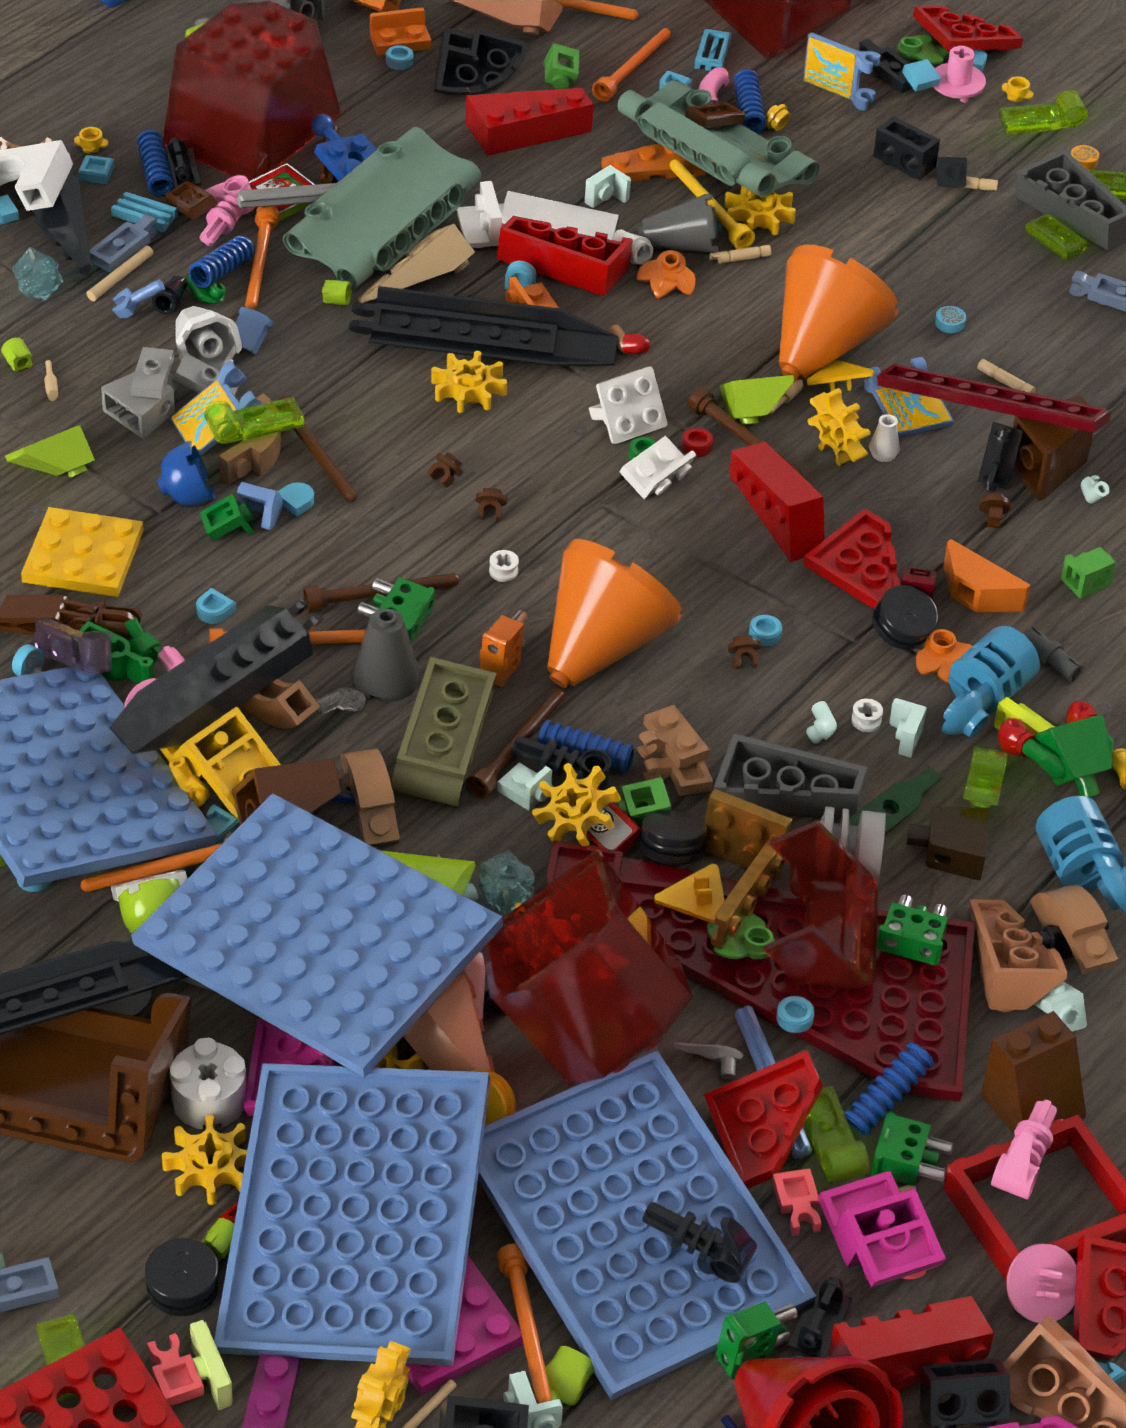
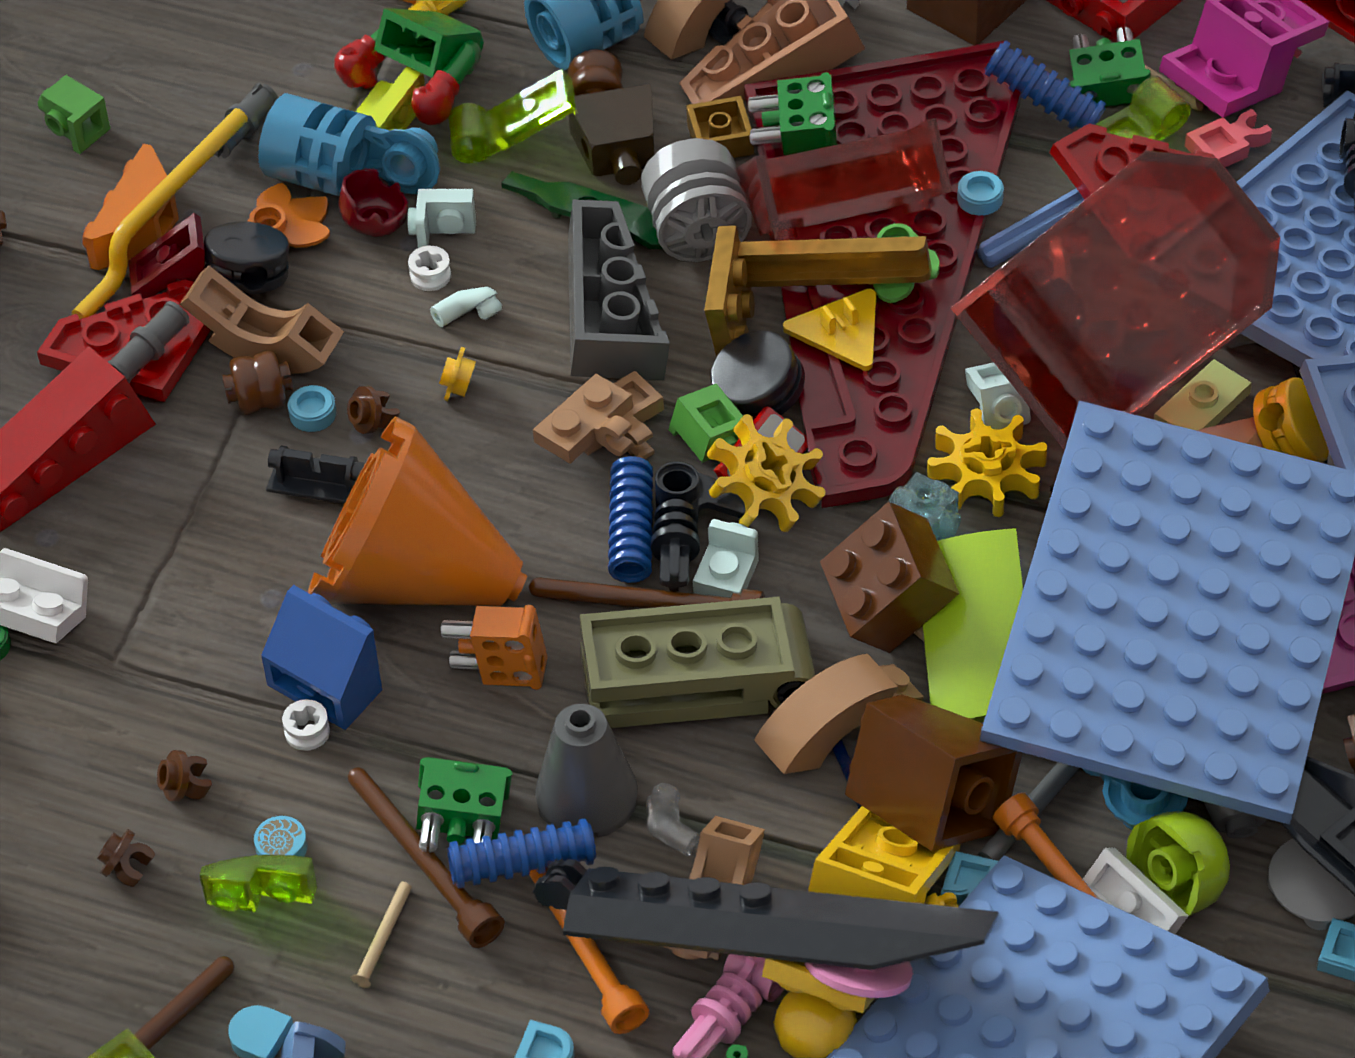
camera: 105 degrees left, 5 degrees up
none -> yellow piece [72,108,248,319]
none -> dark grey pin [108,301,190,384]
none -> medium nougat arch [180,266,344,374]
none -> clear neon green slope [199,855,317,912]
none -> reddish brown piece [222,350,294,415]
none -> tile [254,816,308,869]
none -> blue slope [261,585,382,730]
none -> black hinge [266,445,365,504]
none -> dark red hair [339,169,409,237]
none -> tan piece [351,882,412,988]
none -> yellow plate [439,347,476,402]
none -> blue piece [447,818,596,889]
none -> reddish brown piece [568,49,623,97]
none -> pearl gold piece [686,96,754,158]
none -> reddish brown brick [820,502,960,653]
none -> yellowish green plate [1154,359,1252,430]

